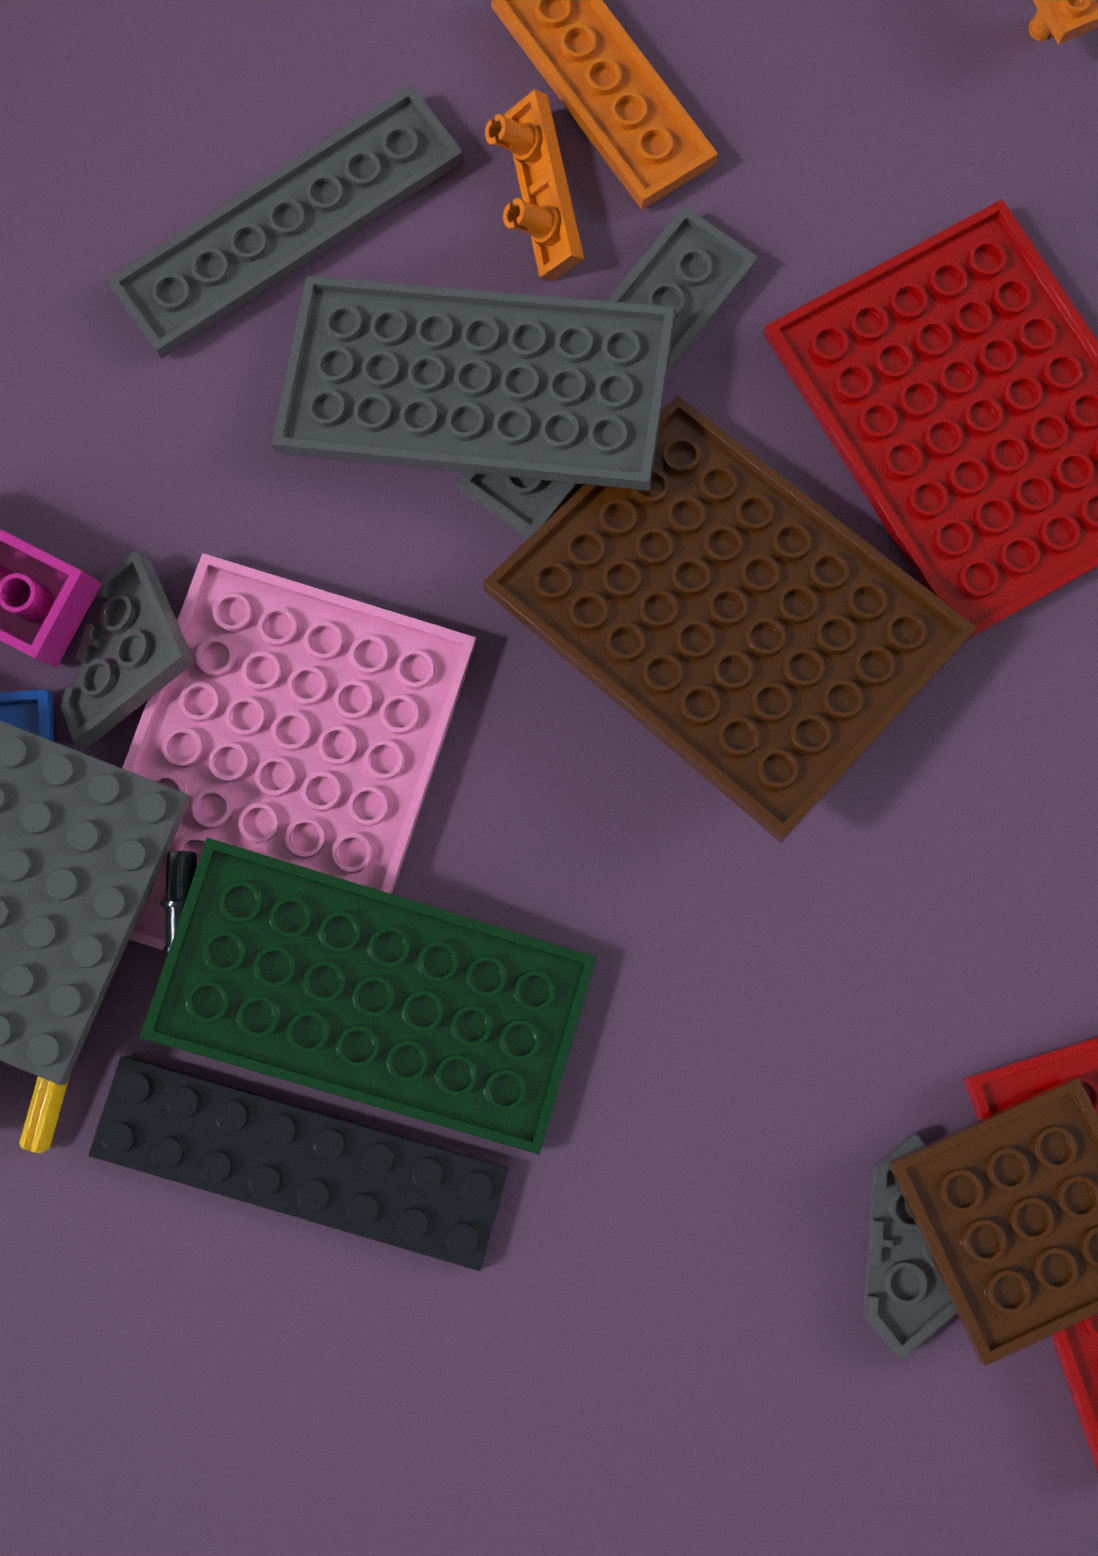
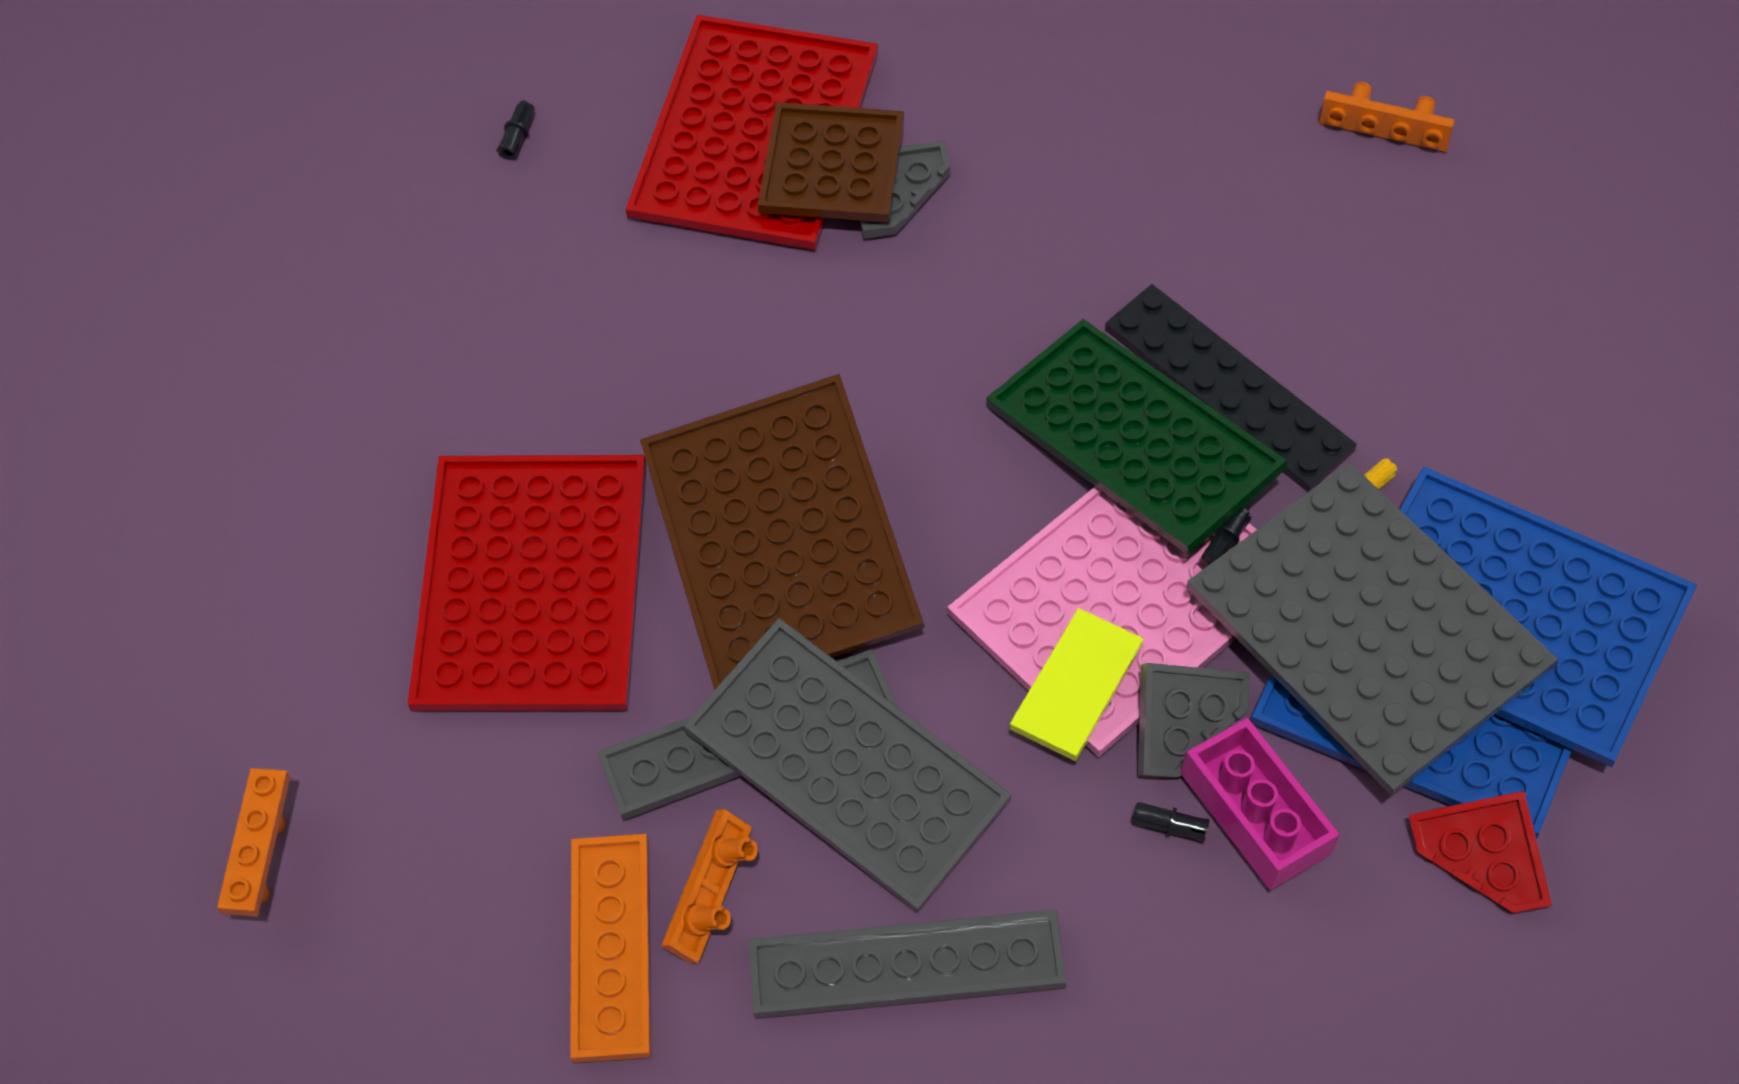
camera: 145 degrees left, 20 degrees down
none -> neon yellow tile [1010,608,1144,761]
none -> black axle [1132,802,1210,843]

